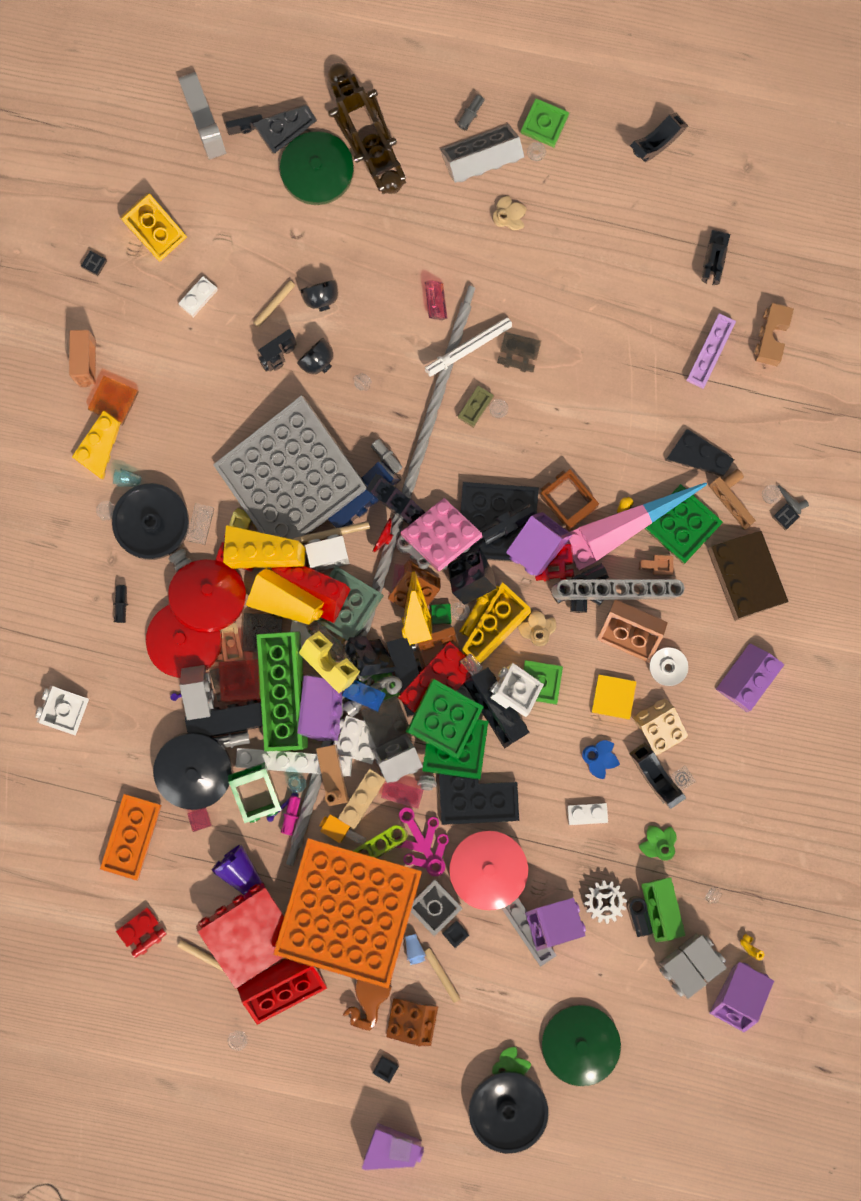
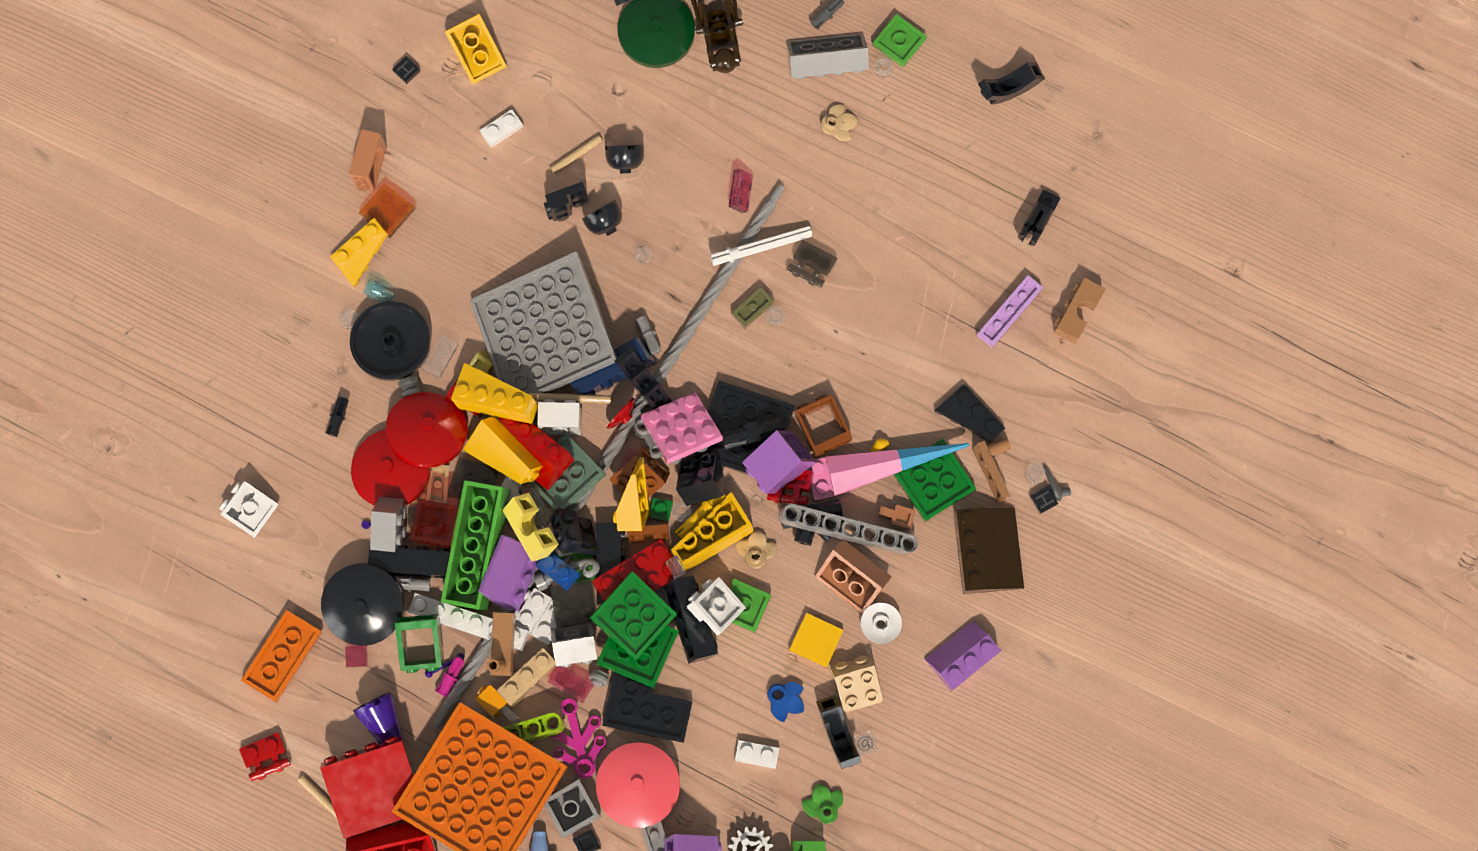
camera: 15 degrees right, 5 degrees down
clear light blue cone [287,774,306,793] -> none

